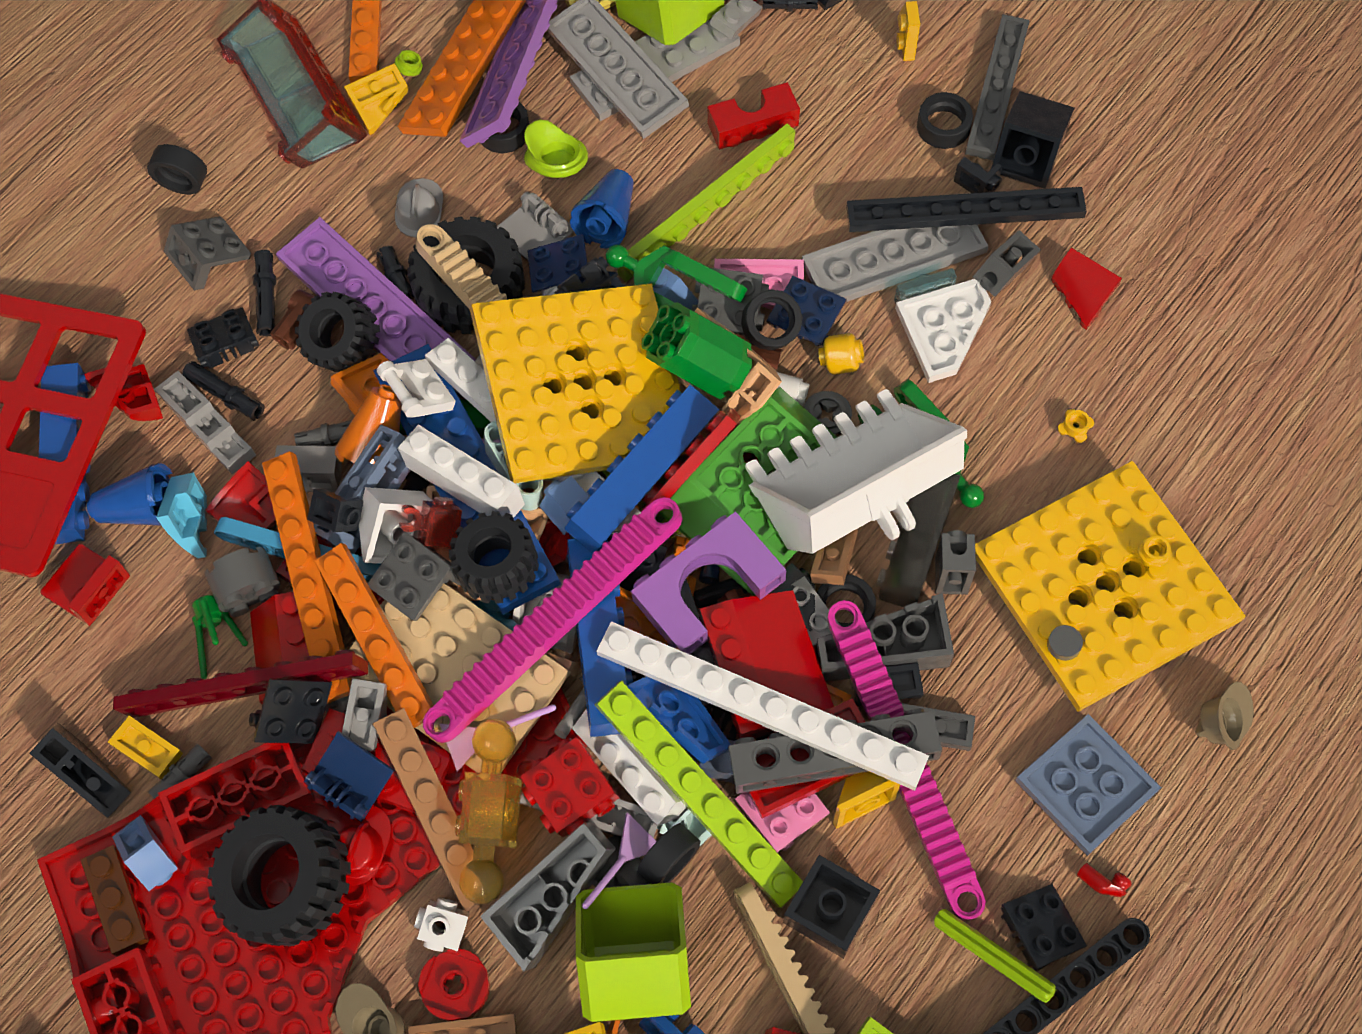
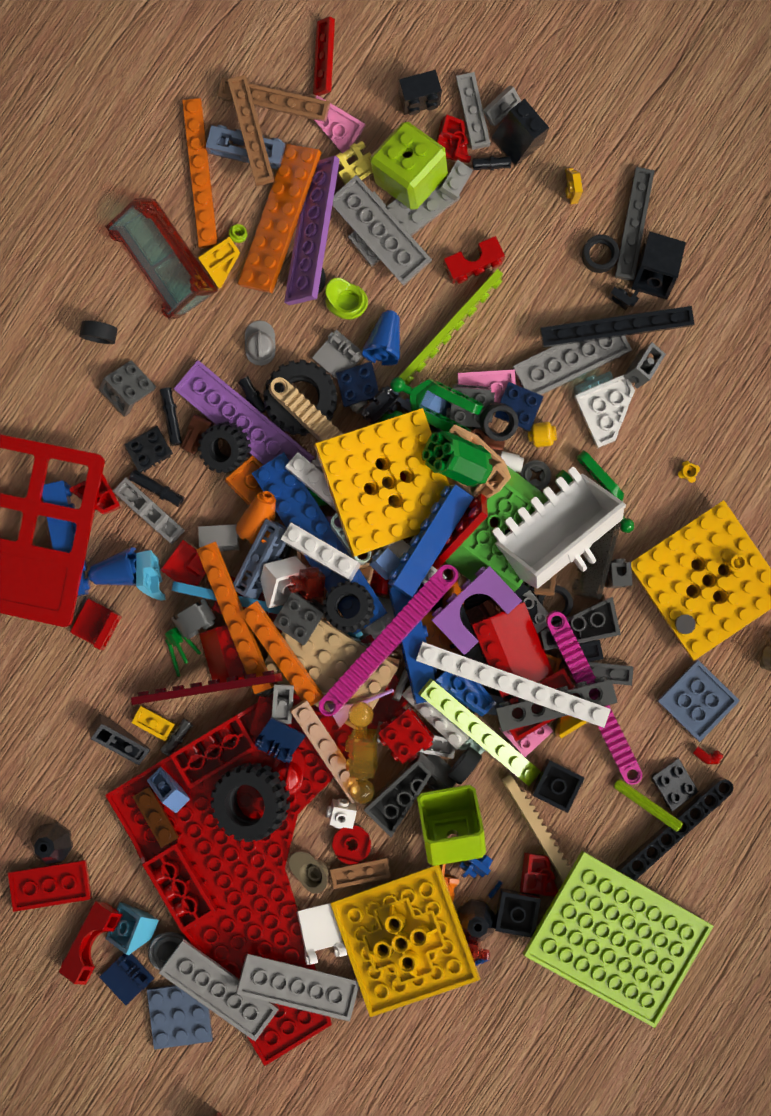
camera: 10 degrees left, 20 degrees up
black hinge [249,678,333,744] -> none
dark grey pin [294,419,353,446] -> none
black bracket [307,488,363,533] -> none
white plate [377,359,456,418] -> none
lavender piece [582,812,656,909] -> none
red slope [1051,247,1122,330] -> none

